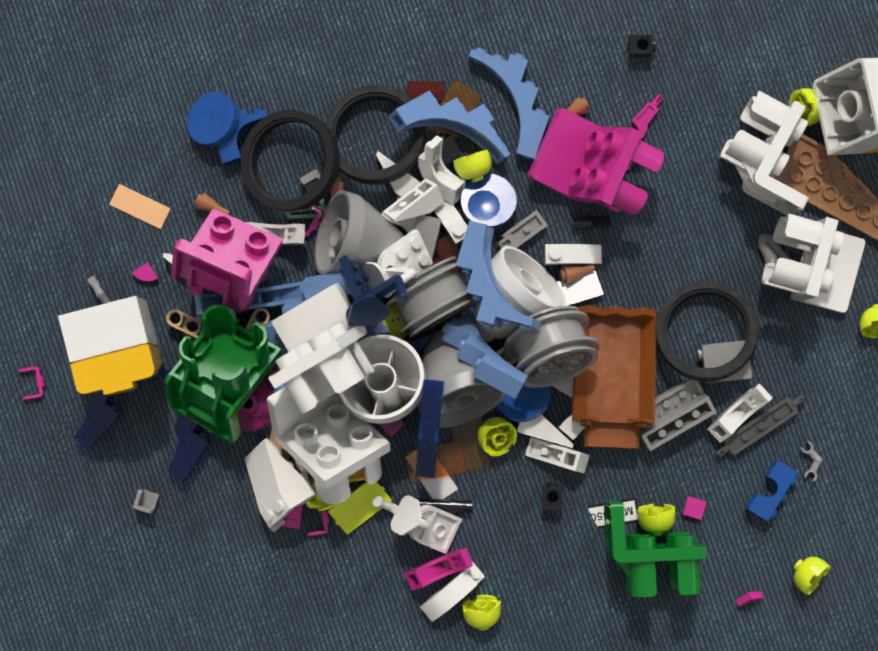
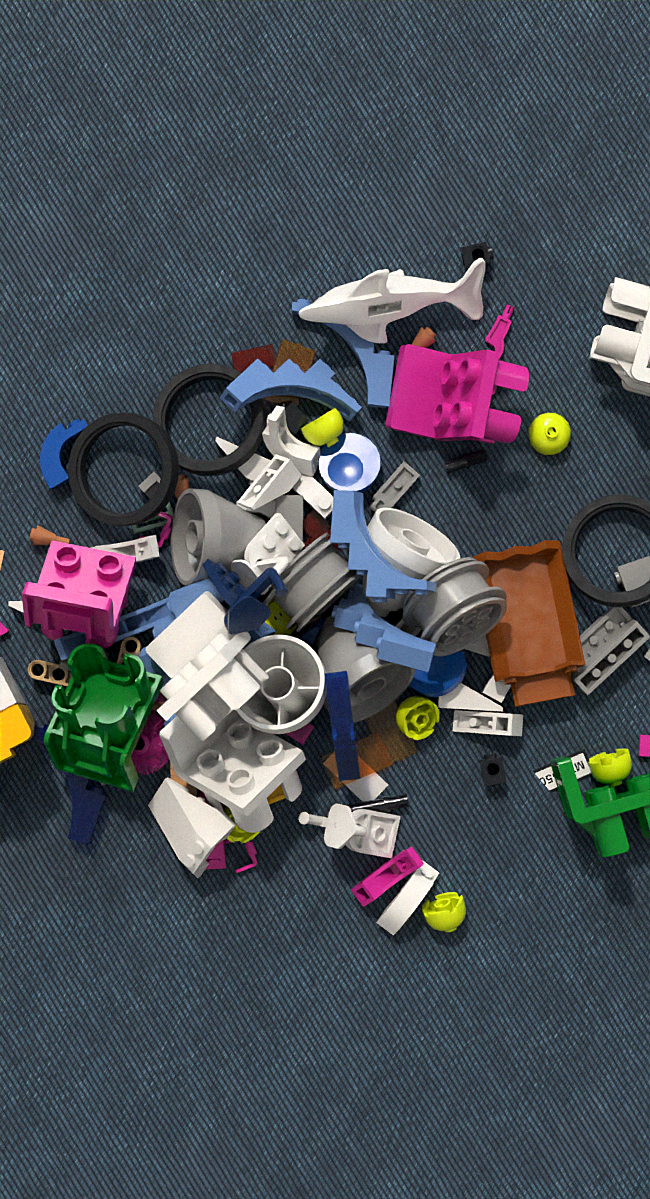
camera: 10 degrees left, 0 degrees up
light grey panel [133,489,160,514] -> none
blue piece [187,91,238,147] -> none
neon yellow piece [328,481,392,535] -> none
white slope [544,244,602,265] -> none
white sticker [557,271,603,306] -> none
nougat cone [559,264,595,284] -> none
none -> white animal [299,258,485,343]
none -> neon yellow cylinder [528,413,571,455]

